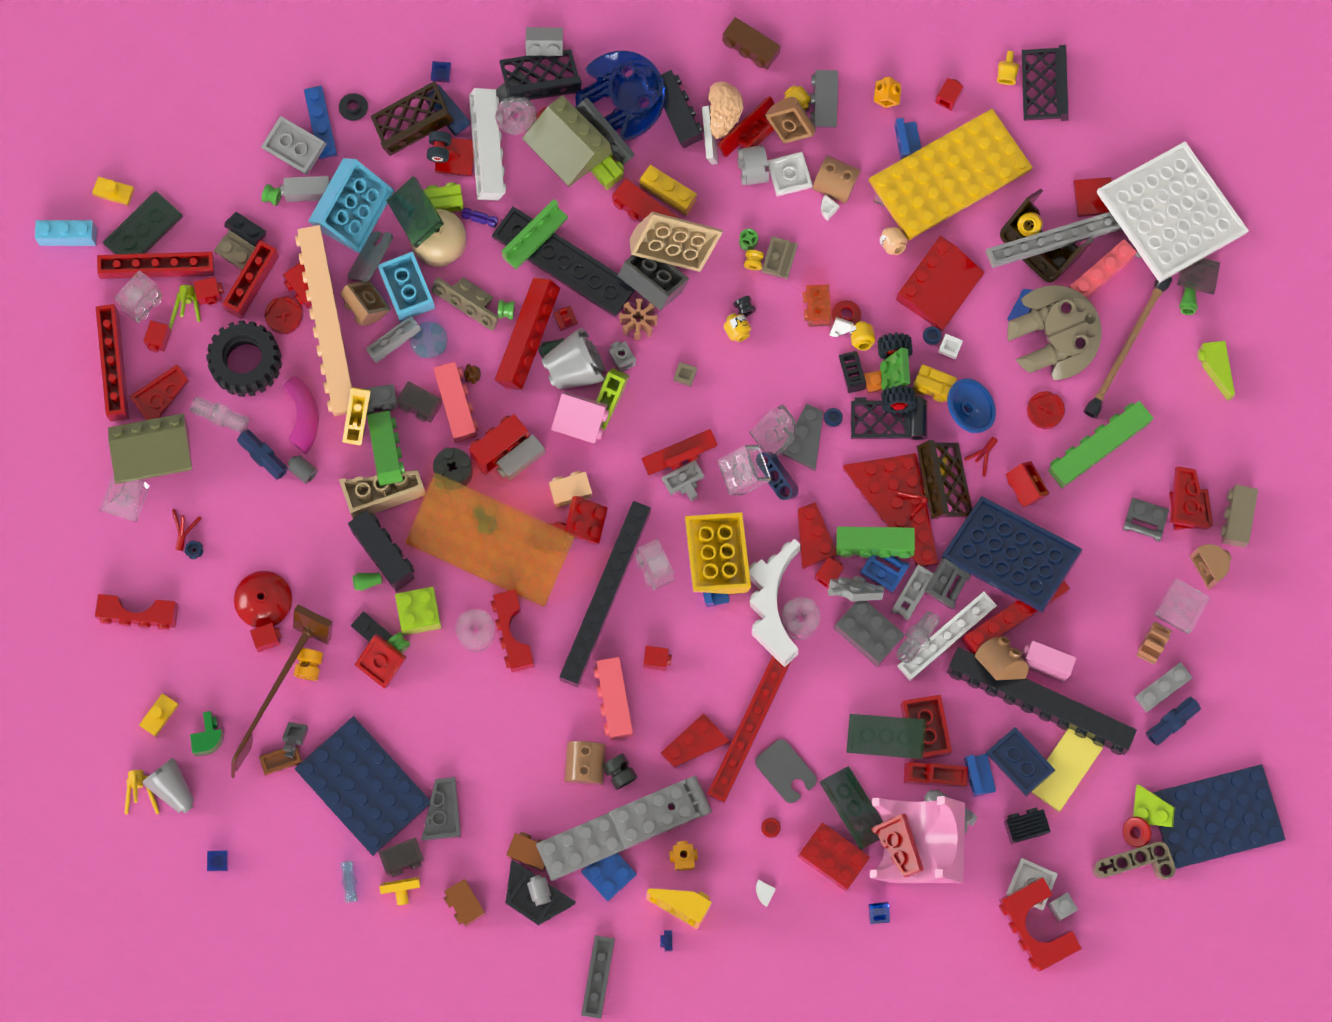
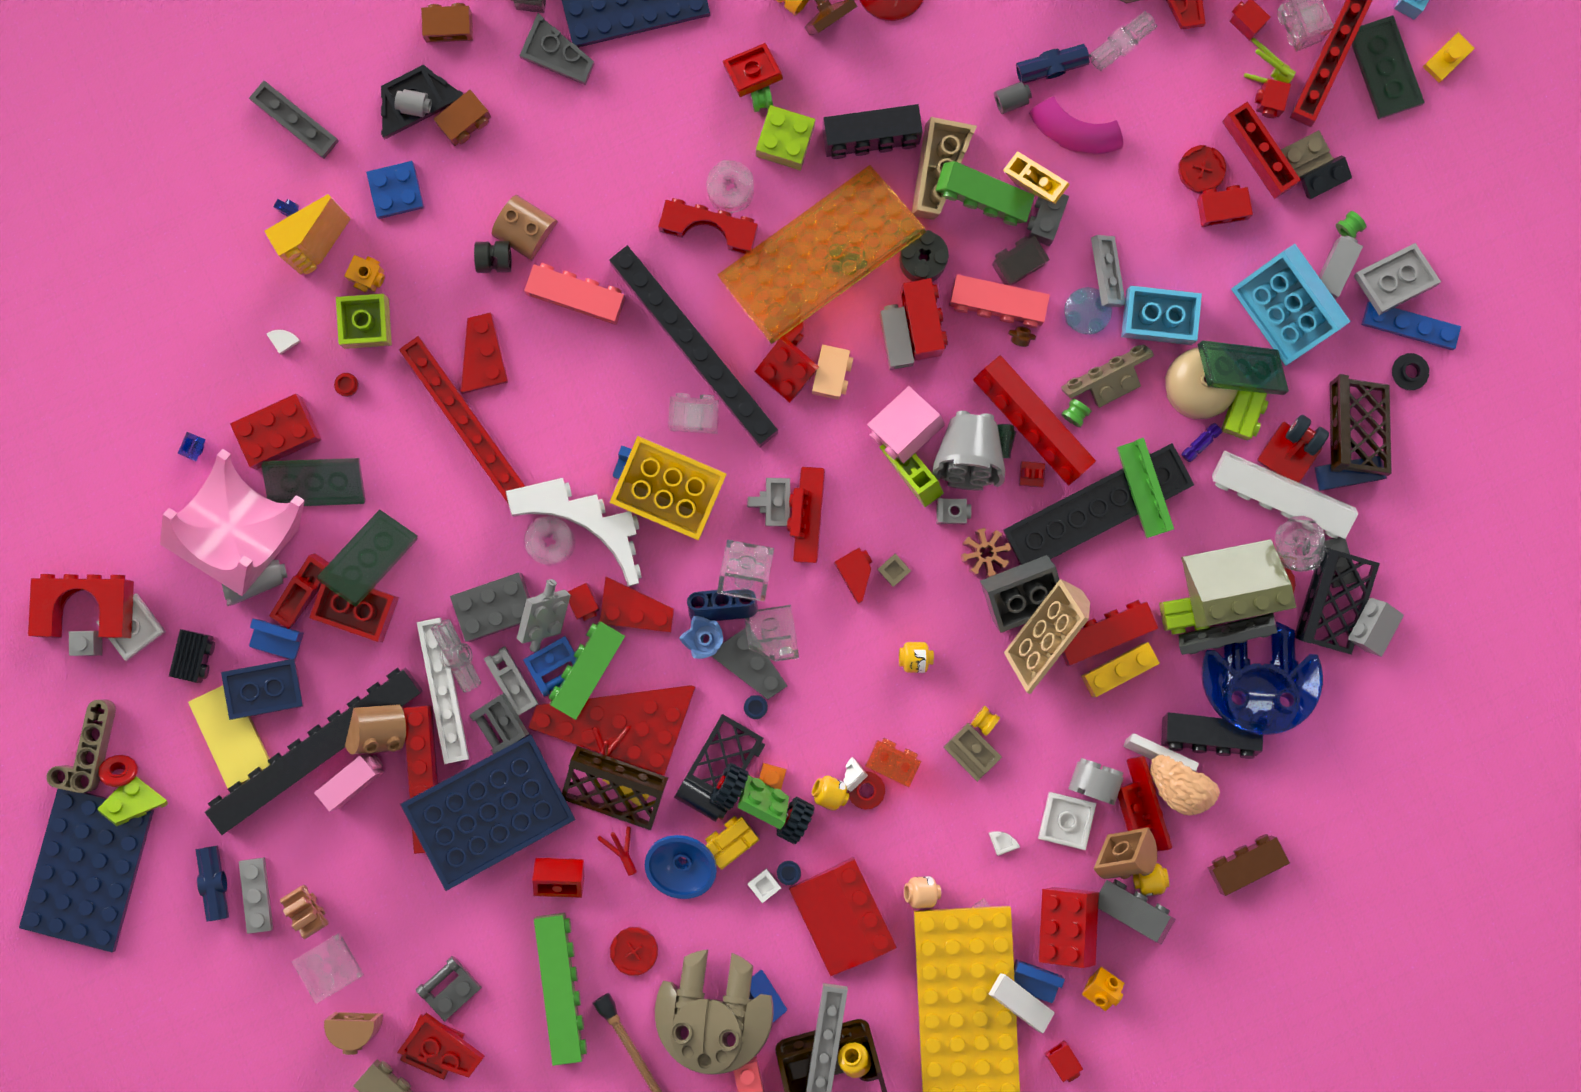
camera: 115 degrees right, 10 degrees up
black tyre [206,320,282,397] -> none
light nougat brick [295,225,352,416] -> none
medium nougat brick [340,280,391,326] -> none
dark grey piece [348,231,393,282] -> none
black plate [351,611,393,642] -> none
bright green cone [352,572,382,592] -> none
clear blue plate [431,61,451,83] -> none
light grey hinge [536,776,712,881] -> none
red brick [643,646,672,671] -> none
black wheel [733,296,756,317] -> none
bright green wheel [739,228,758,251] -> none
dark grey piece [755,739,817,803] -> none
medium nougat brick [812,155,861,204] -> none
black slope [839,351,866,393] -> none
wing [871,814,924,877] -> none
none -> lime brick [336,294,392,349]
none -> medium blue piece [679,616,723,659]
none -> red slope [834,547,873,604]
none -> white tile [989,973,1055,1033]
none -> red brick [1039,887,1099,968]

